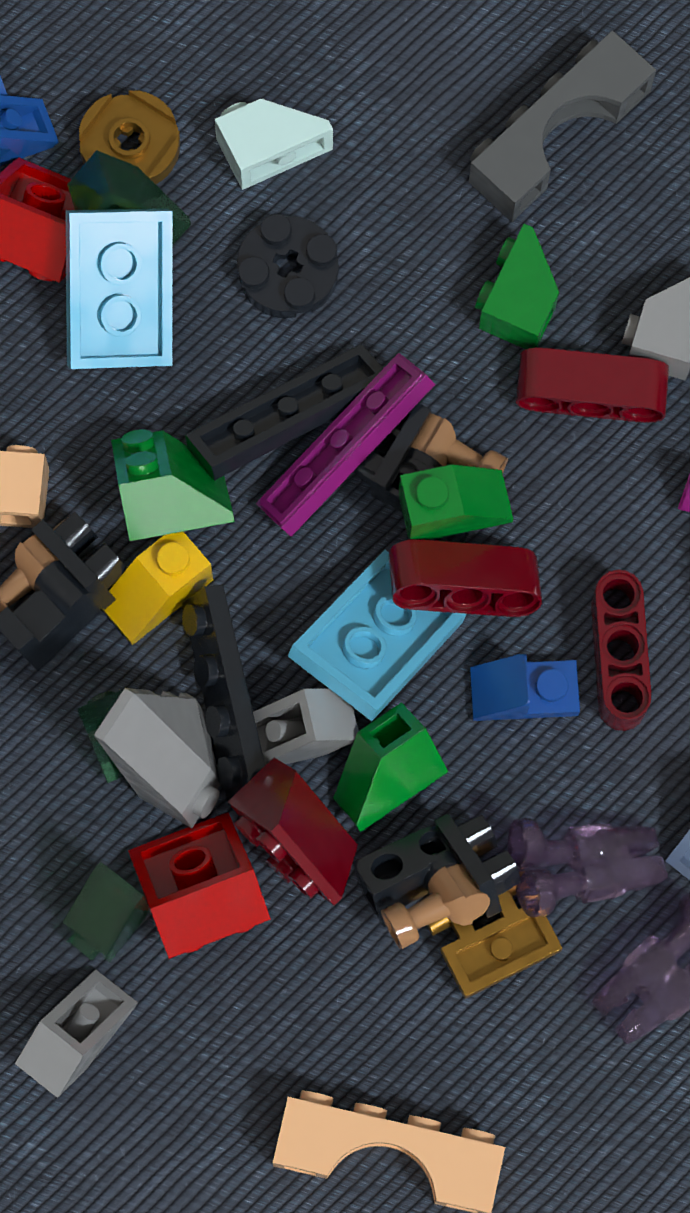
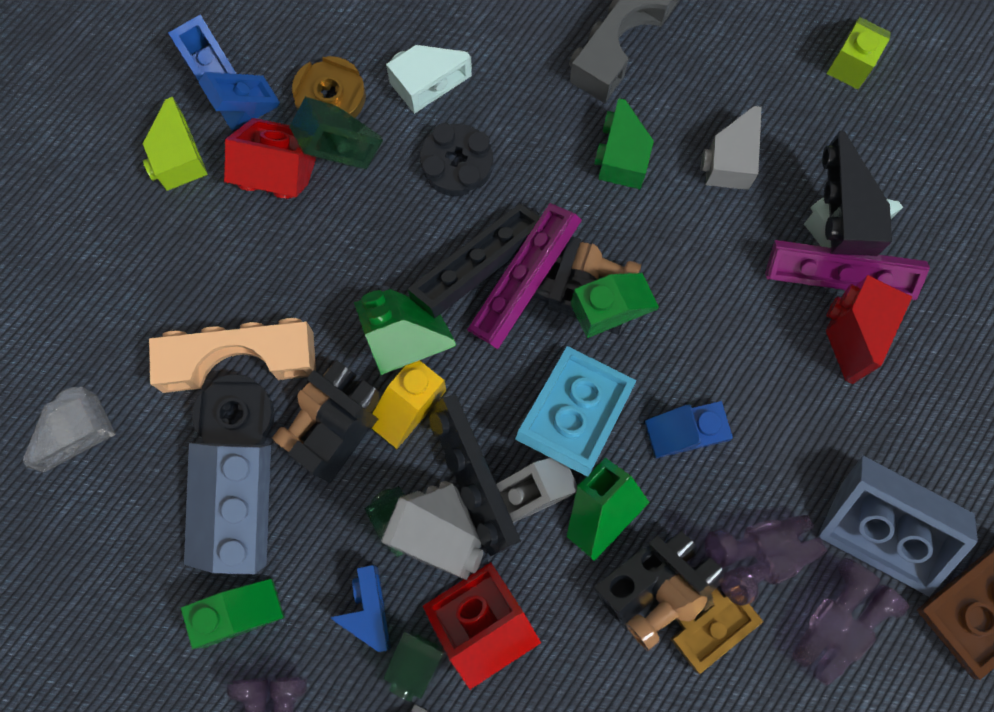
camera: 10 degrees left, 0 degrees up
medium azure plate [66,208,173,369] -> none
dark red slope [228,757,358,906] -> none
dark red beam [389,539,542,617] -> none
dark red beam [516,348,669,423] -> none
dark red beam [591,570,651,731] -> none
none -> blue slope [331,565,391,652]

